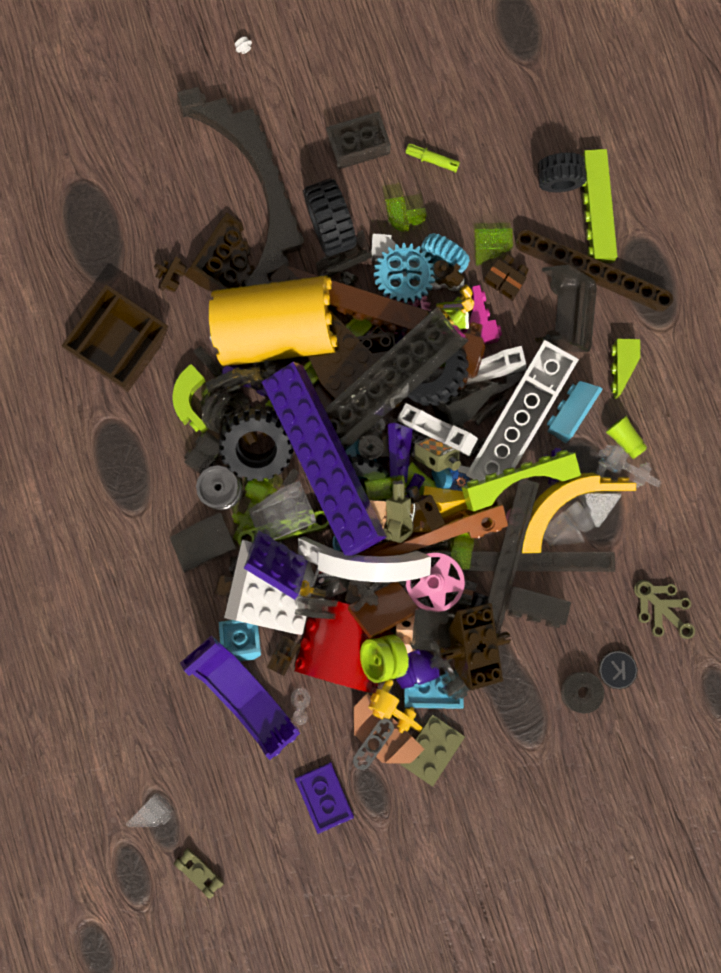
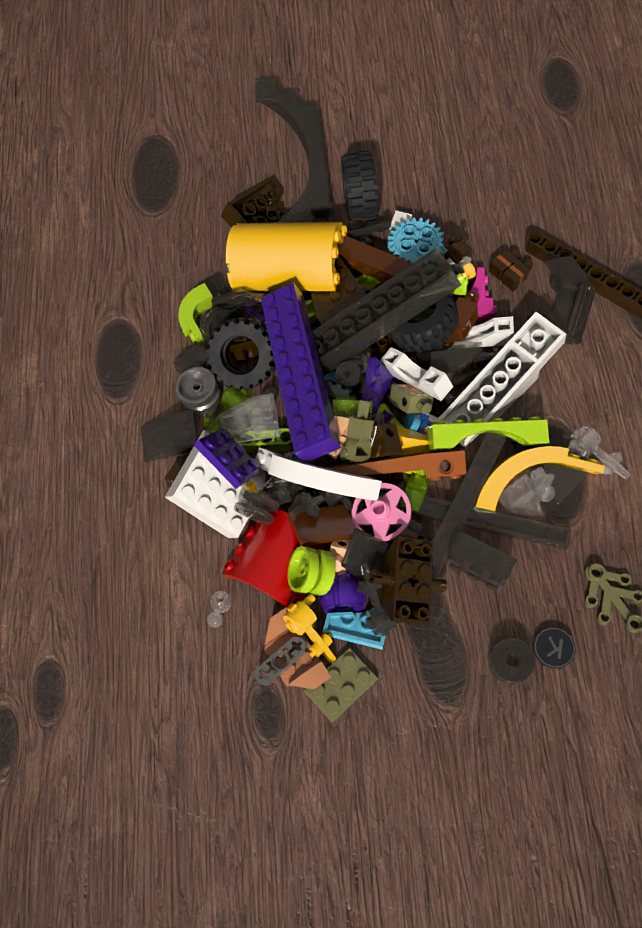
camera: 20 degrees right, 15 degrees down
dark brown slope [62,285,169,392] -> none
clear slope [126,793,174,827] -> none
dark brown hips [154,256,188,292] -> none
olive plate [174,848,224,899] -> none
dark purple panel [180,636,300,760] -> none
medium azure slope [219,620,261,661] -> none
white plate [235,37,252,54] -> none
dark brown hips [267,636,300,676] -> none
dark purple tile [295,762,354,834] -> none
clear smoke brick [326,111,391,170] -> none
clear neon green brick [385,197,426,231] -> none
lime axle [405,144,460,173] -> none
medium azure gear [420,233,470,274] -> none
clear neon green wing [475,228,513,266] -> none
black tyre [537,152,586,193] -> none
medium azure slope [547,381,602,443] -> none
lime brick [582,149,617,263] -> none
lime plant [606,415,647,459] -> none
lime slope [611,339,640,399] -> none

